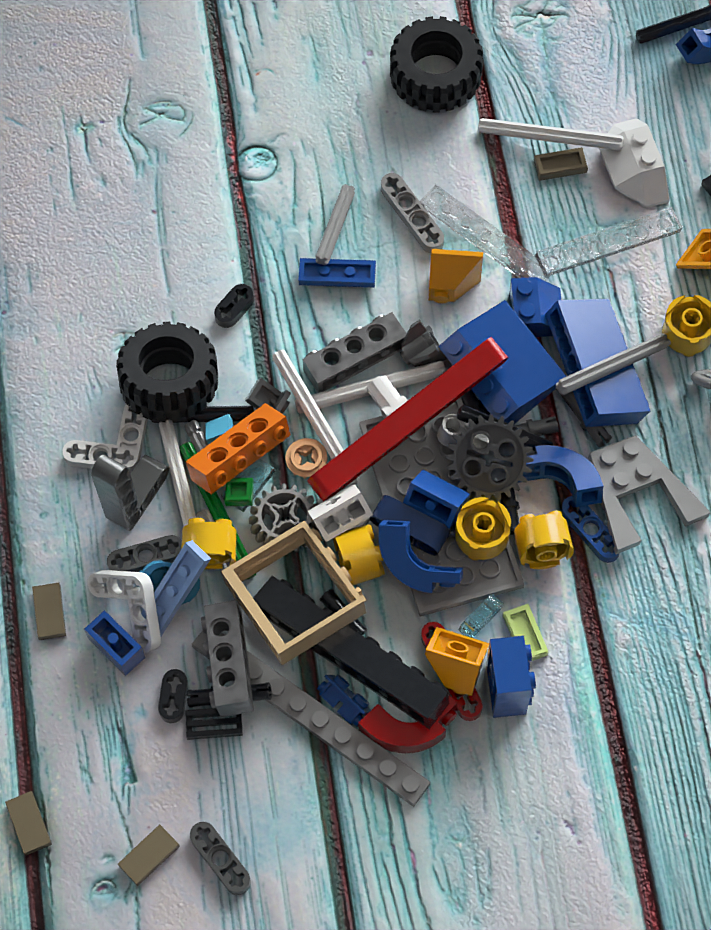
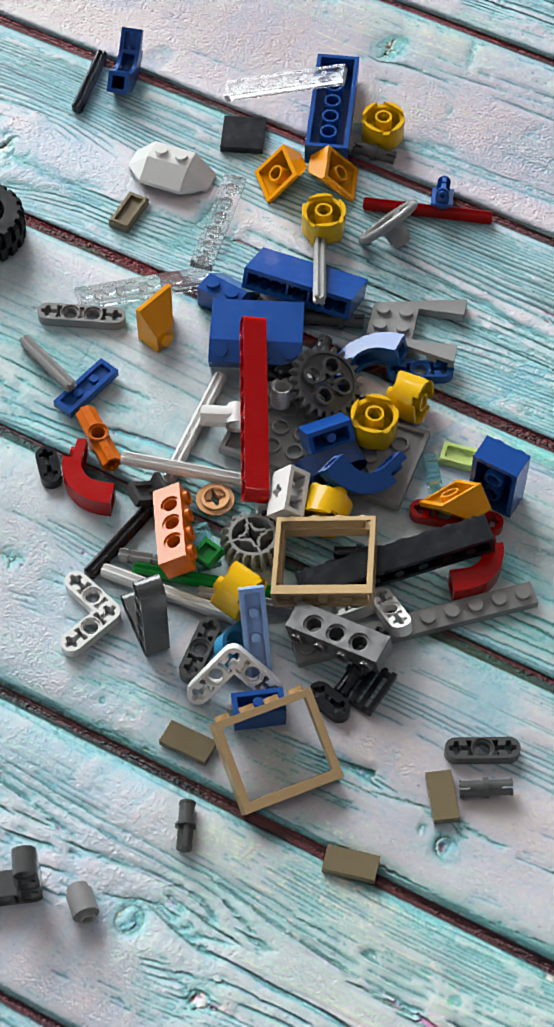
camera: 55 degrees left, 10 degrees down
black tyre [116,321,218,423] -> none
medium azure tile [205,414,233,444] -> none
flat silver brick [302,312,407,393] -> none
blue hinge [317,674,371,727] -> none
dark grey brick [400,319,447,367] -> none
white axle [478,118,624,150] -> none
none -> red arch [62,438,116,517]
none -> orange piece [75,405,121,472]
none -> tan window [209,685,344,815]
none -> white beam [323,587,413,637]
none -> dark grey pin [459,777,513,799]

